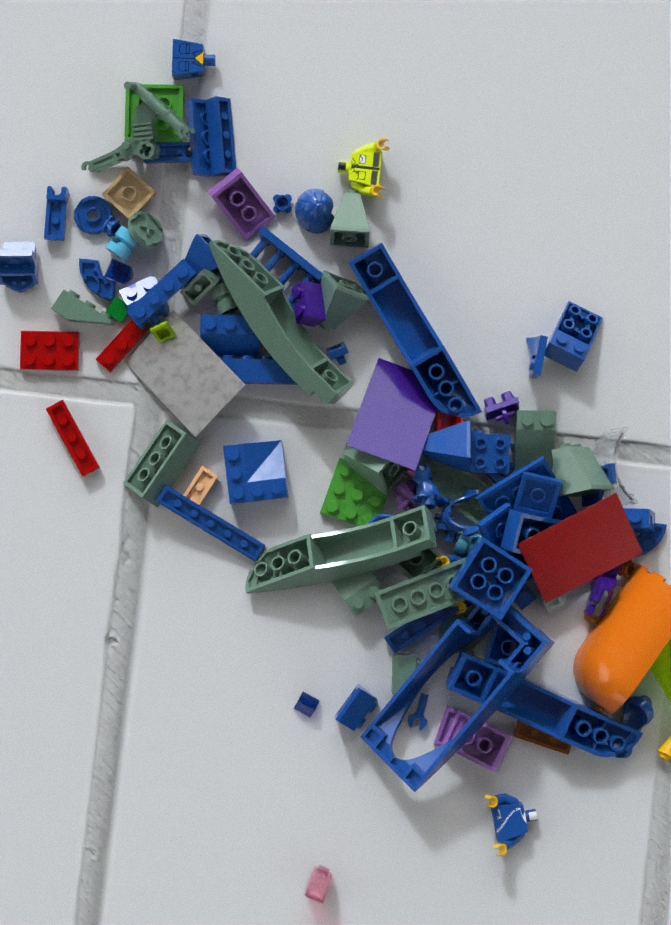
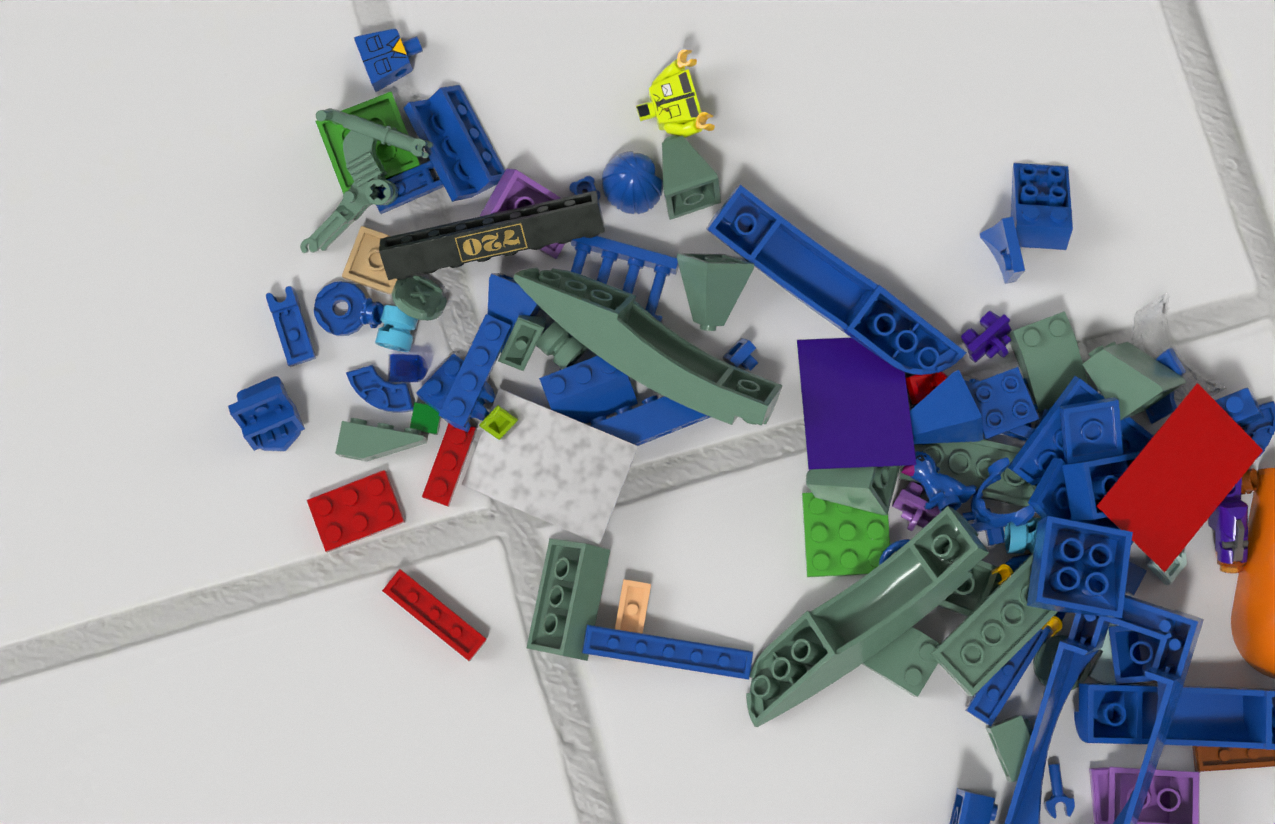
camera: 15 degrees left, 5 degrees down
blue slope [223,440,289,505] -> none
dark purple brick [291,280,326,327] -> none
none -> pearl dark grey brick [379,191,605,280]

